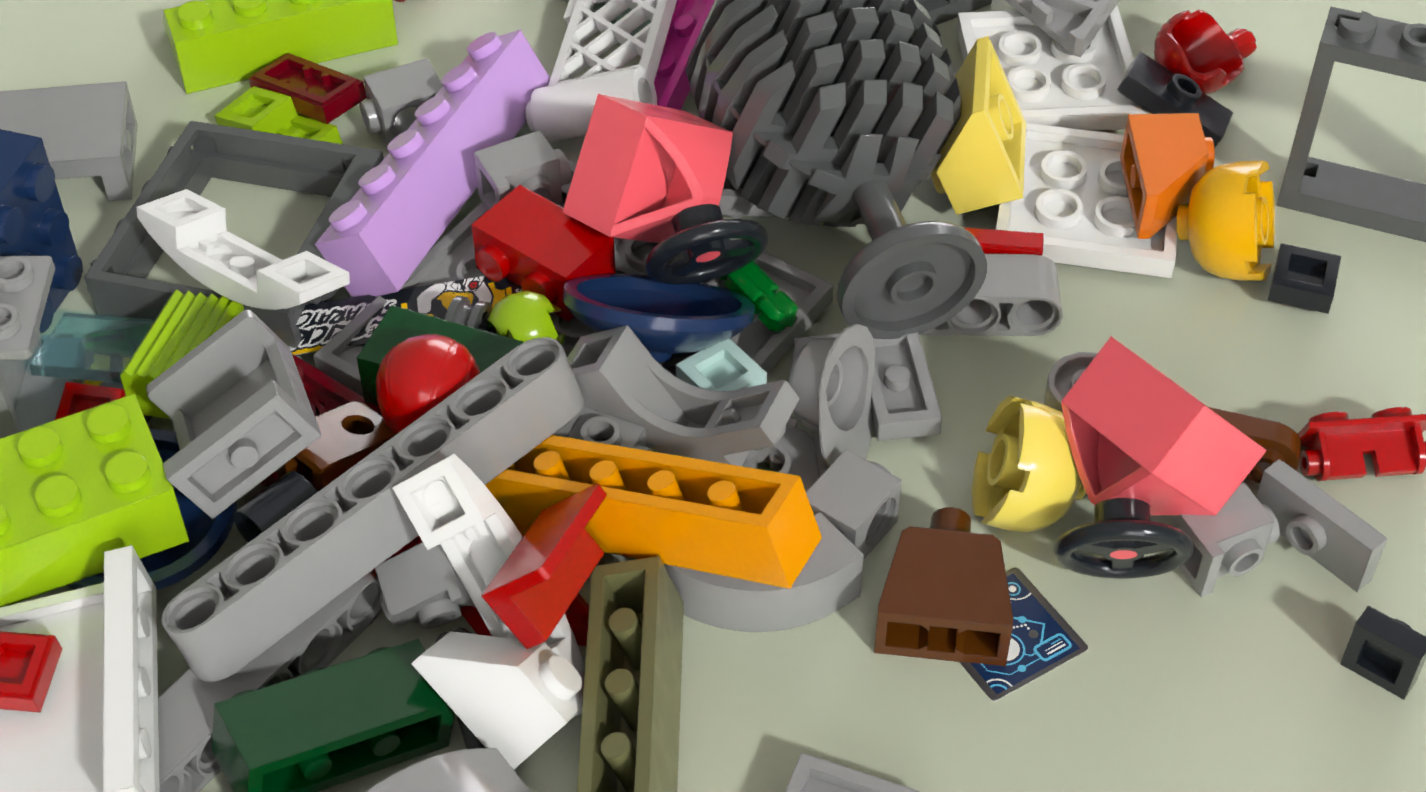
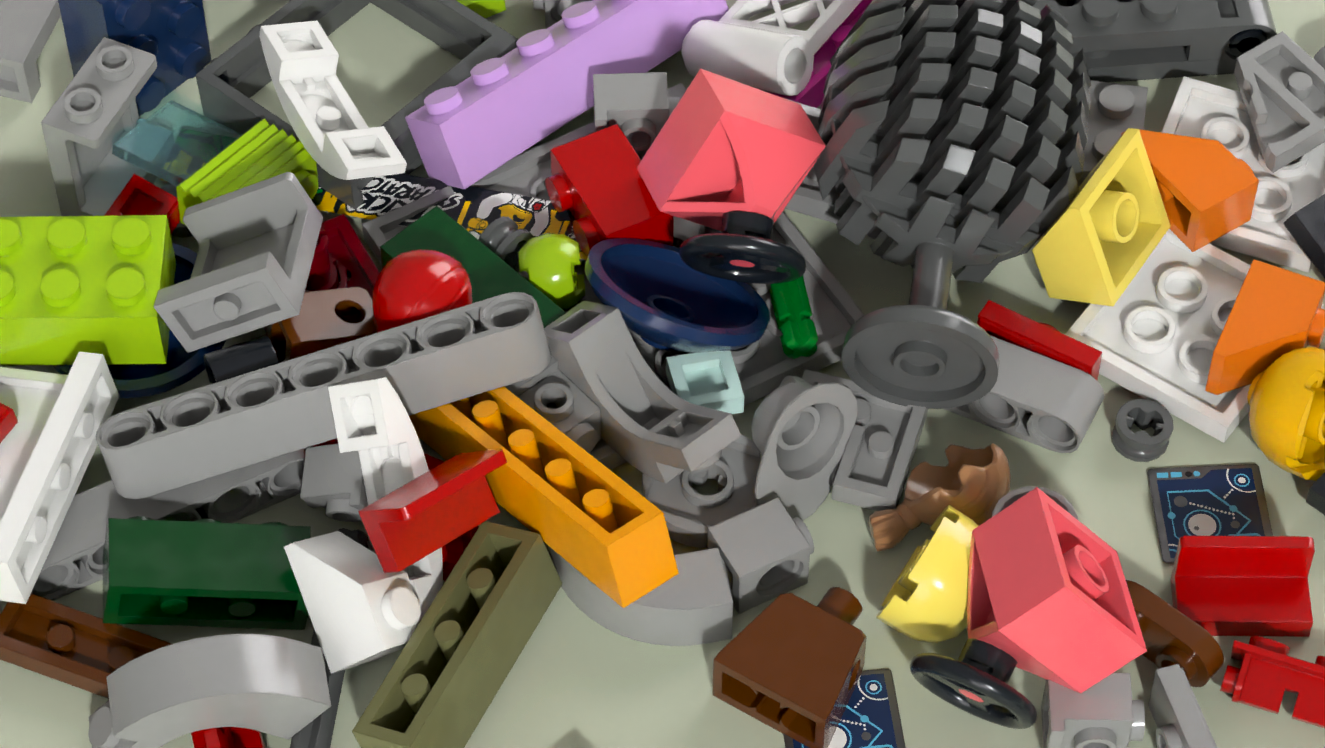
camera: 25 degrees right, 5 degrees up
none -> medium nougat hair [869,444,1011,552]
none -> dark grey bush [1112,399,1174,462]
none -> orange slope [1121,128,1259,252]
none -> sticker [1147,464,1273,563]
none -> red panel [1170,536,1315,637]

